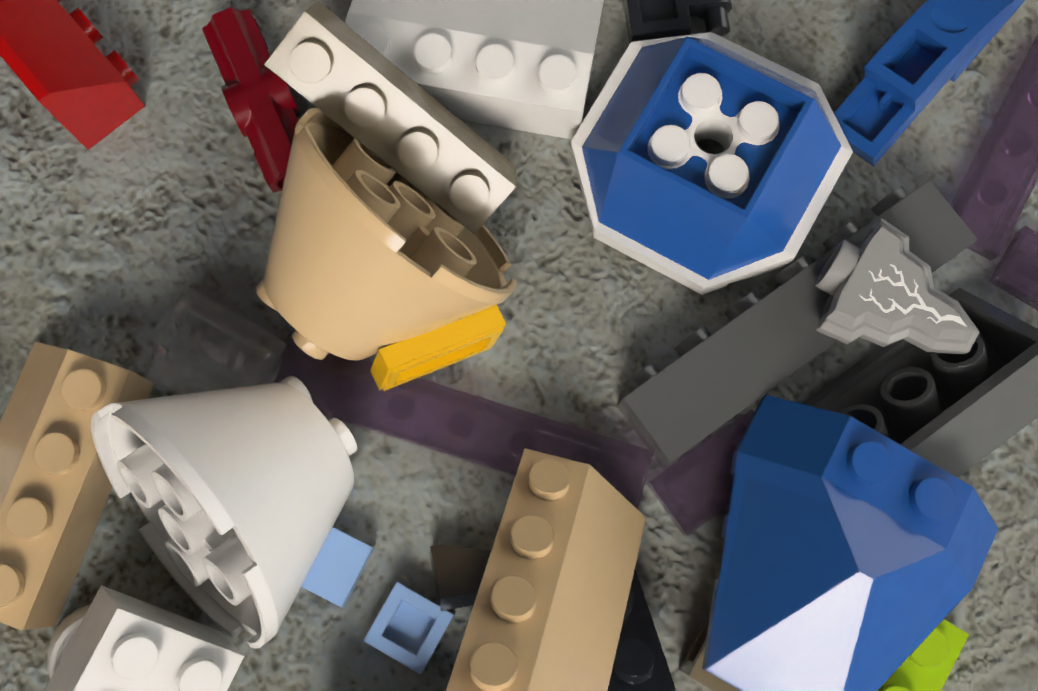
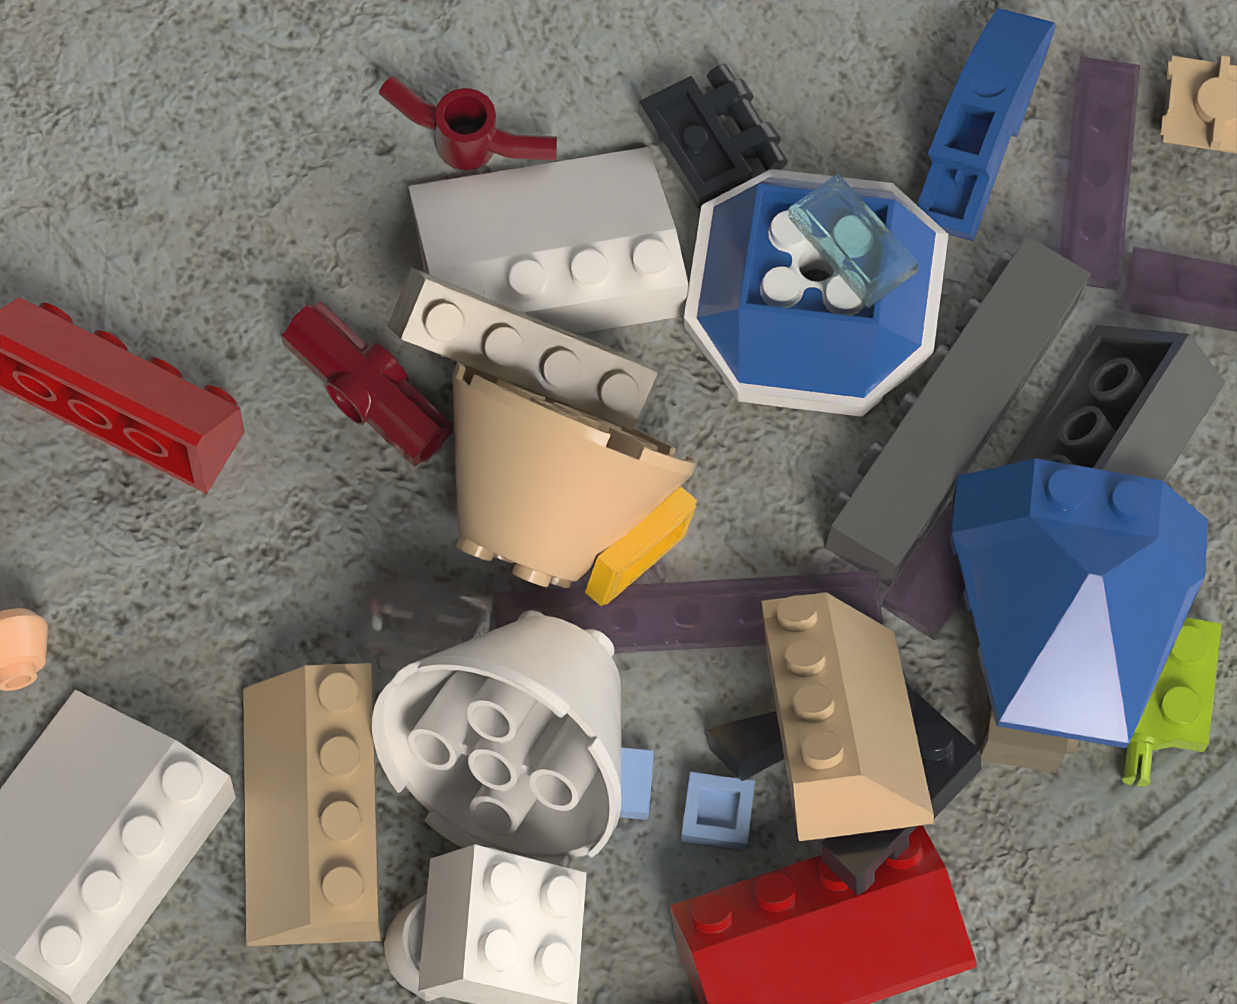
camera: 25 degrees left, 10 degrees down
light grey rock [815,218,979,354] -> none
none -> clear light blue tile [788,173,918,308]

